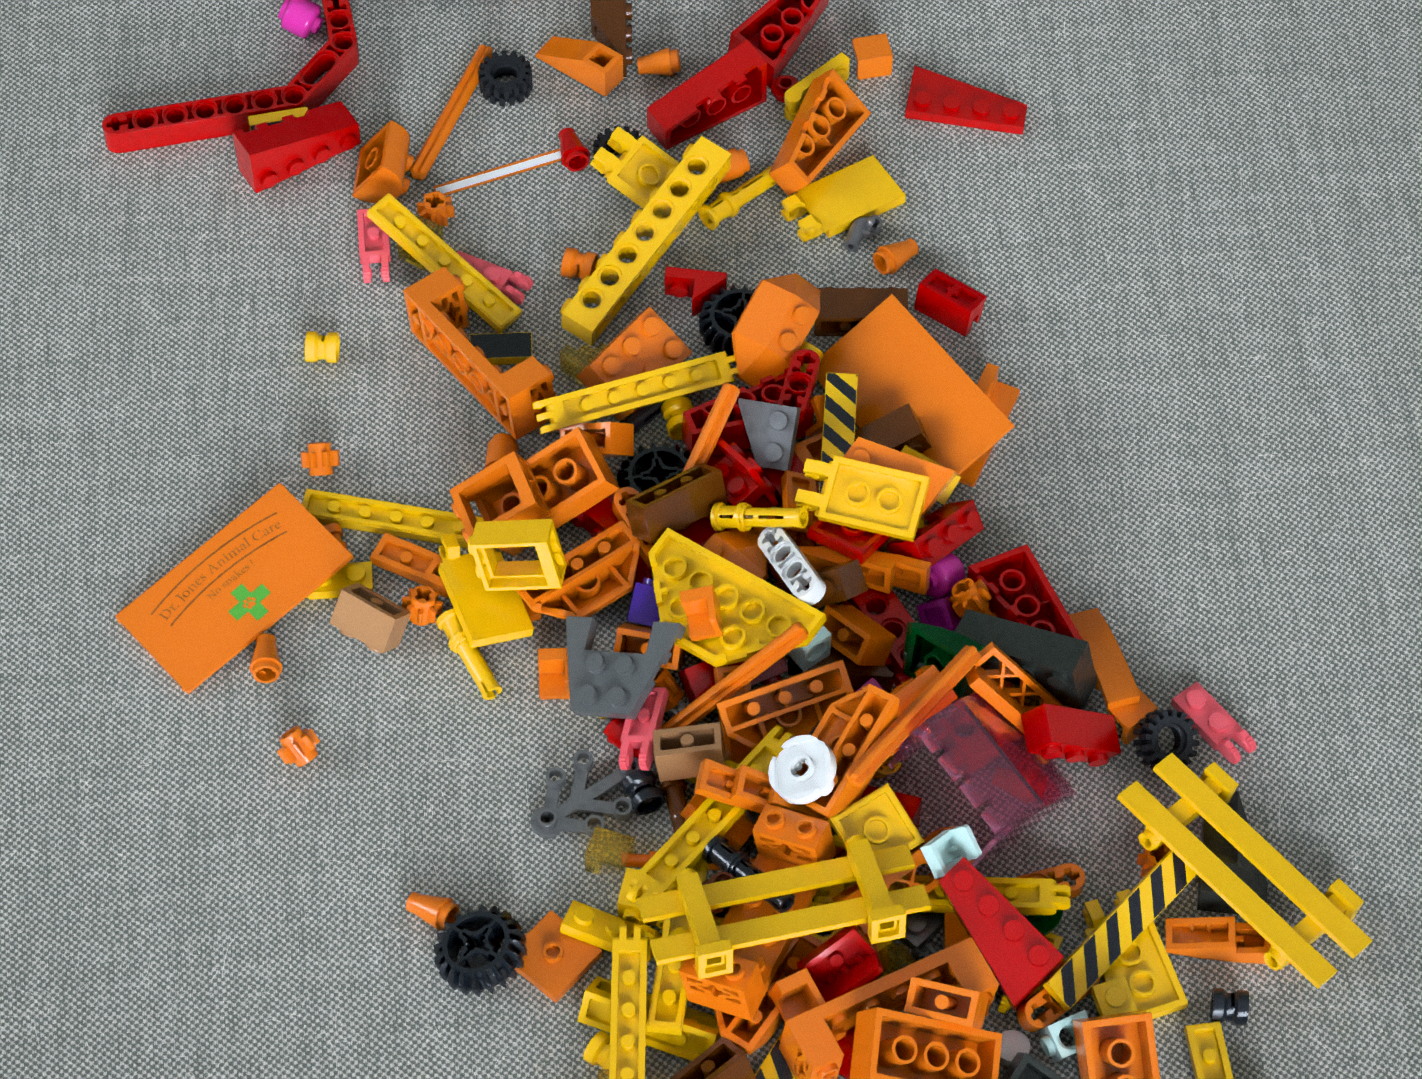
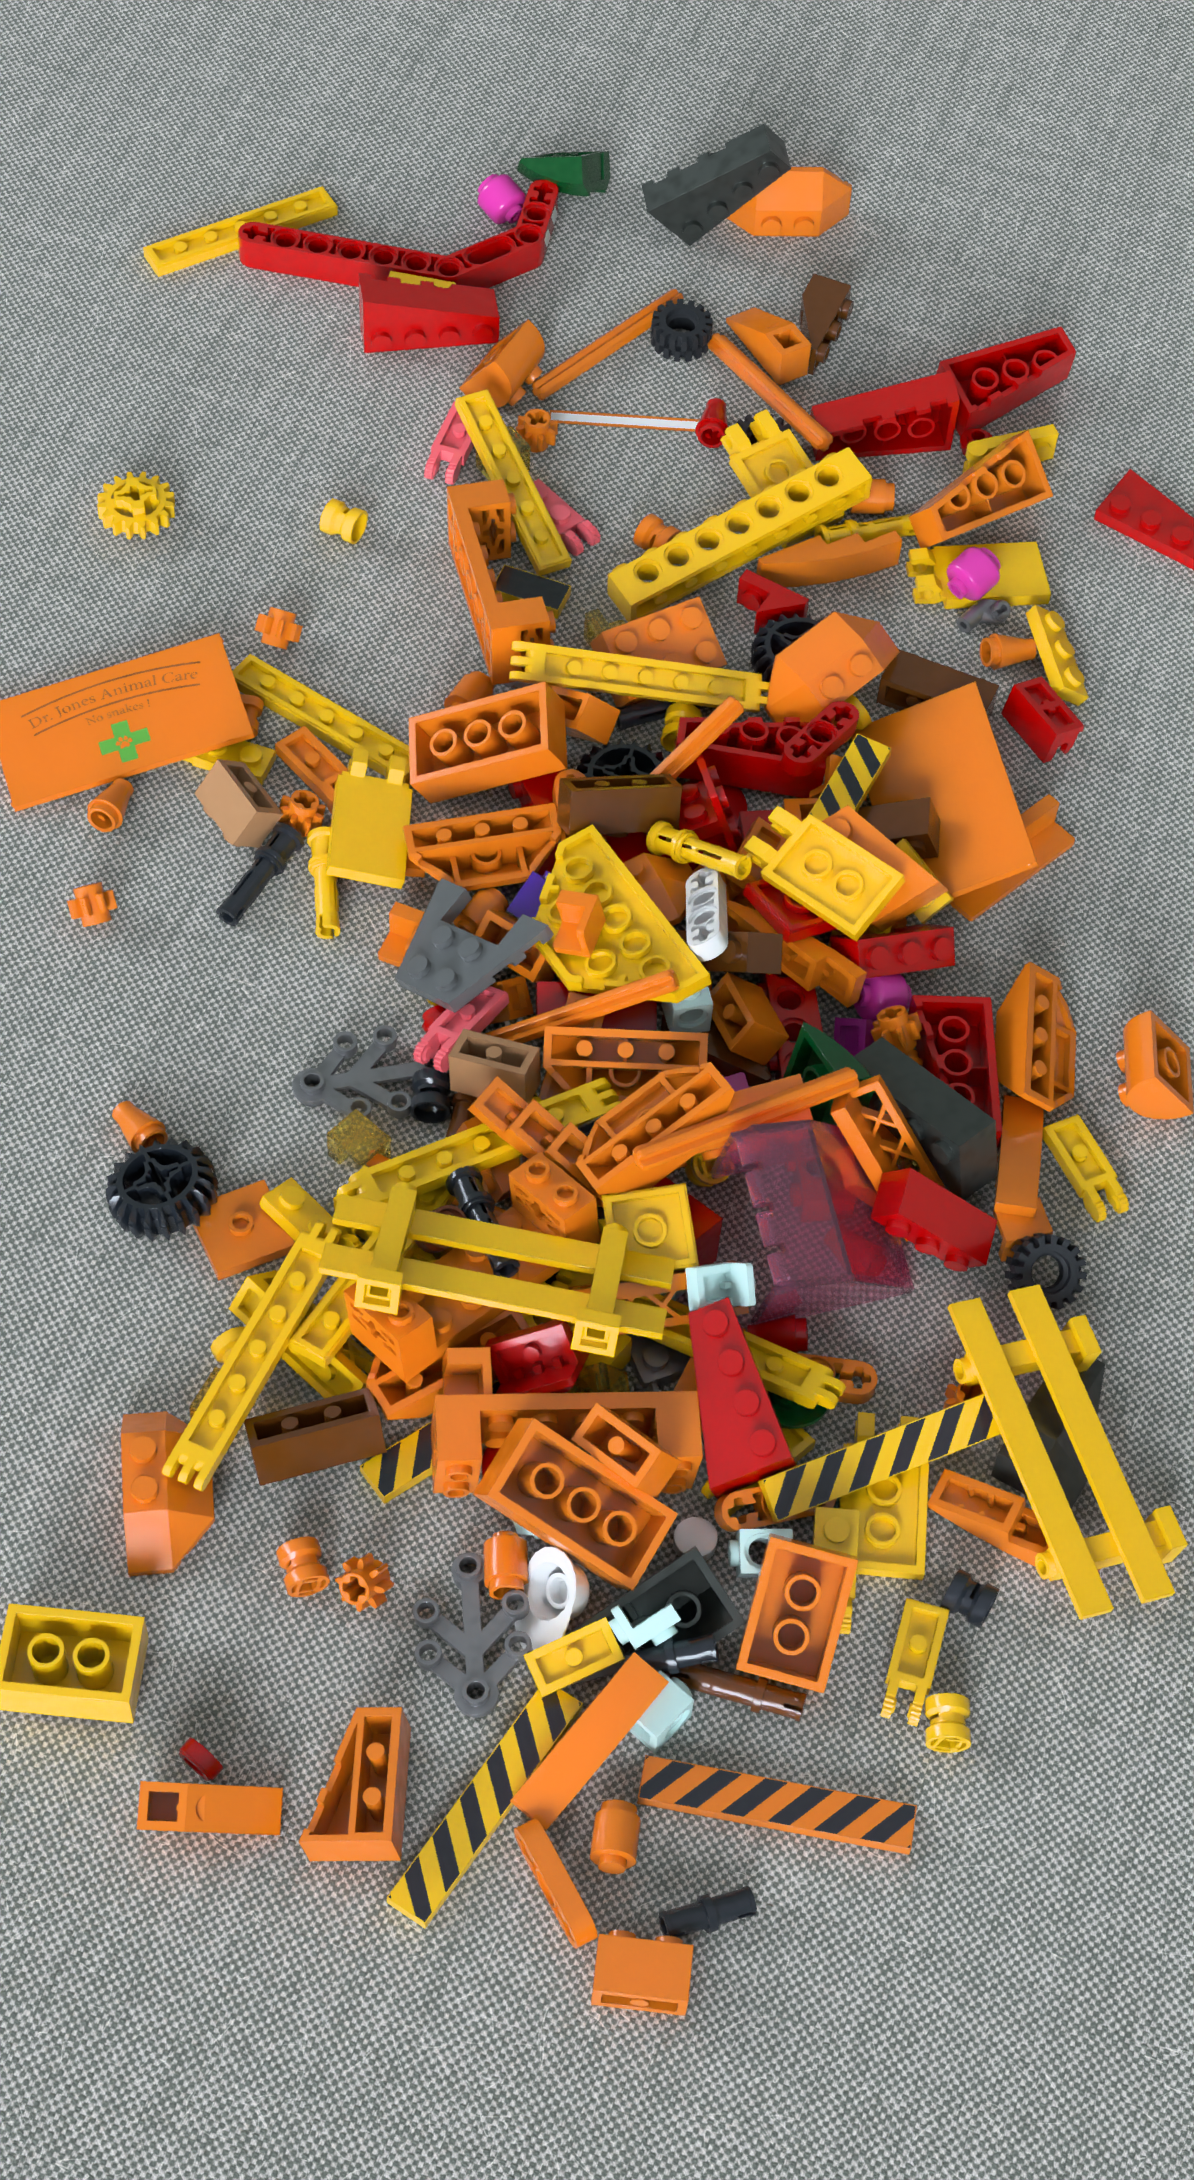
camera: 20 degrees right, 0 degrees up
orange window [449,451,550,543] -> none
yellow window [468,519,567,591] -> none
orange cone [637,47,681,76] -> none
flat silver wing [738,398,801,471] -> none
white plate [768,735,837,804] -> none
orange panel [852,33,893,80] -> none
coral hinge [1171,681,1257,764] -> none
none -> yellow gear [97,471,175,540]
none -> yellow tile [143,186,338,277]
none -> black pin [216,823,304,926]
none -> orange brick [453,887,509,935]
none -> orange axle [708,333,833,451]
none -> red cone [747,1314,808,1353]
none -> orange slope [756,531,902,587]
none -> dark pink head [947,547,1001,601]
none -> orange wedge [995,962,1076,1112]
none -> yellow plate [1025,605,1089,706]
none -> yellow hinge [1043,1114,1129,1222]
none -> orange brick [1116,1010,1194,1120]

